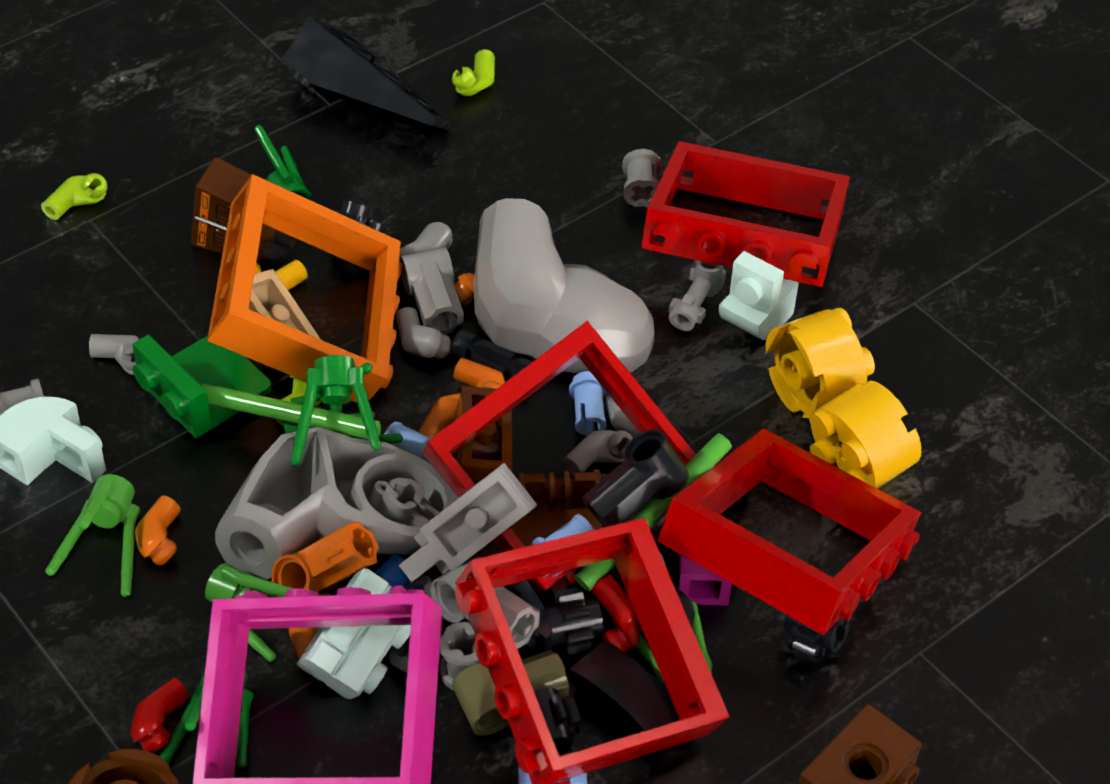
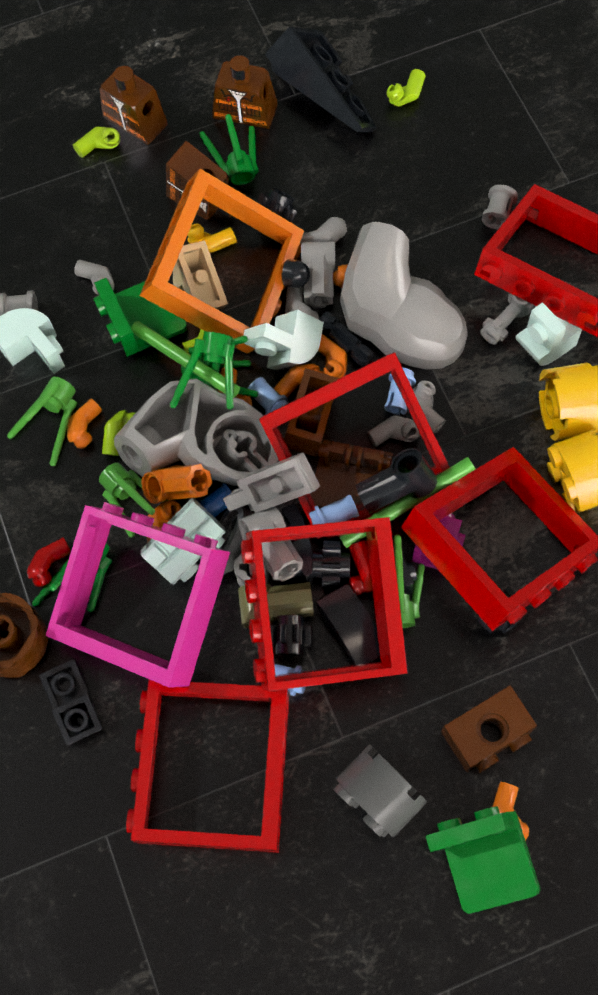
camera: 25 degrees right, 20 degrees up
none -> reddish brown torso [100,66,168,145]
none -> lime arm [102,410,135,456]
none -> reddish brown torso [212,55,278,129]
none -> light aqua brick [243,310,324,370]
none -> black hinge [282,259,310,288]

